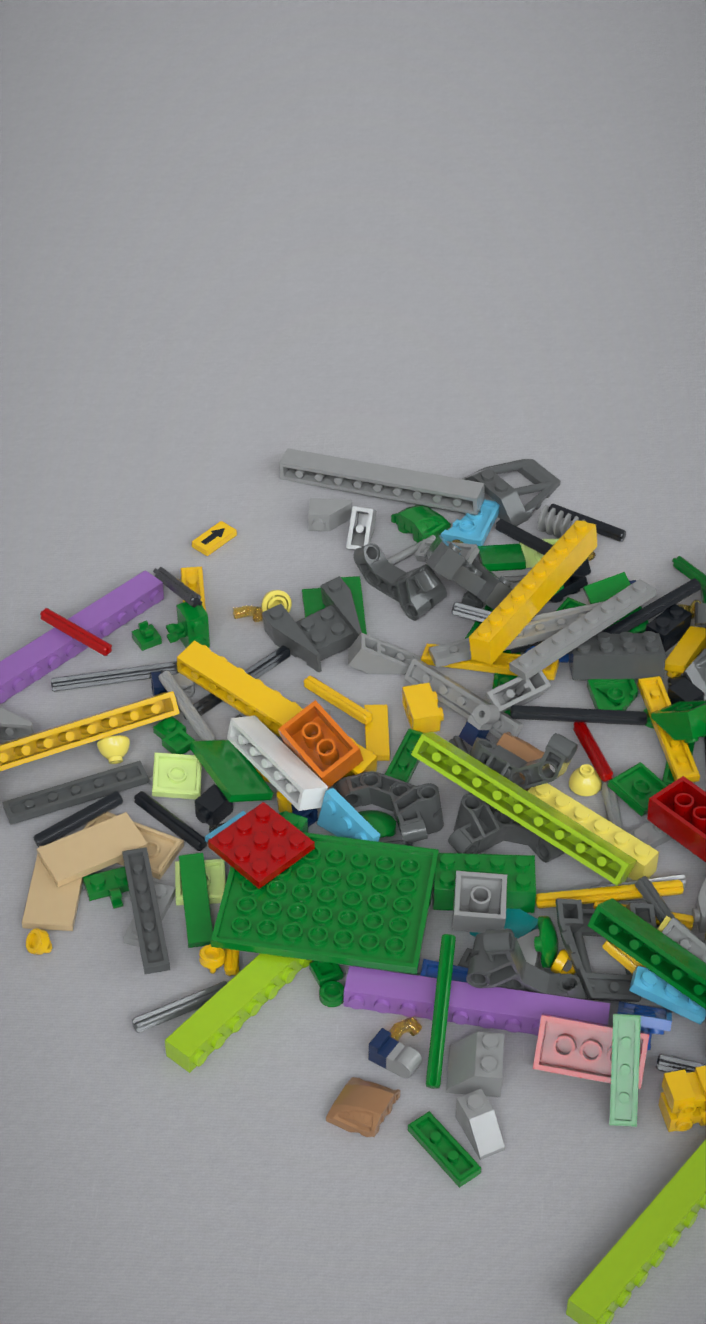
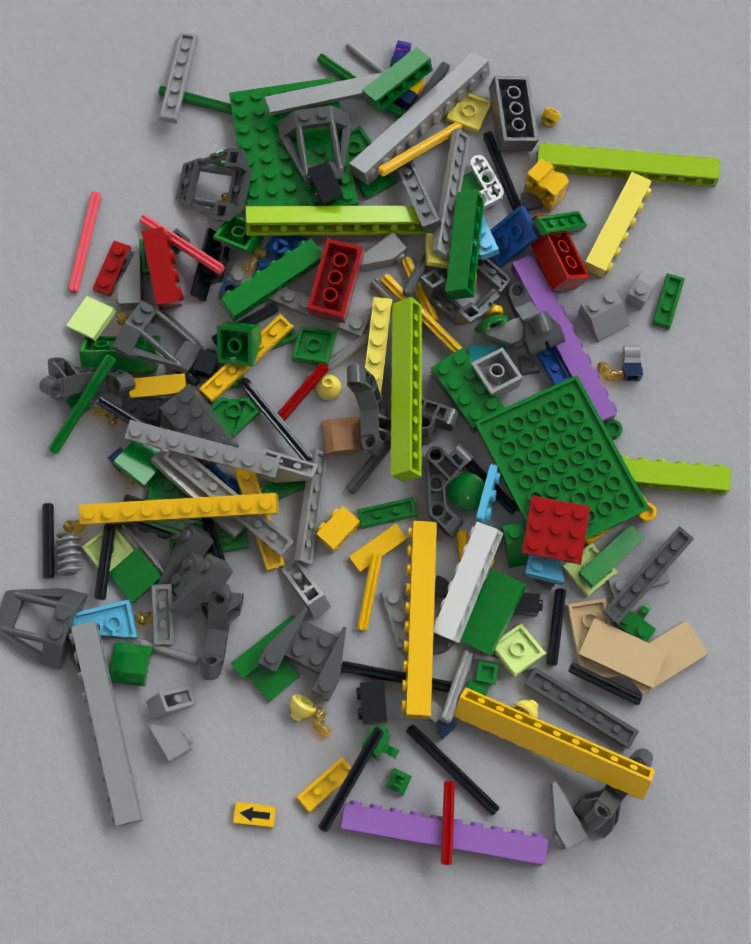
camera: 125 degrees left, 30 degrees up
yellow tile [26,928,52,955] -> none
dark grey axle [132,981,227,1033] -> none
orange brick [278,700,364,788] -> none
medium nougat slope [326,1077,400,1137] -> none
green axle [426,934,456,1089] -> none
light grey leg [459,704,500,747] -> none
none -> black brick [356,681,387,725]
none -> light yellow brick [584,172,652,278]

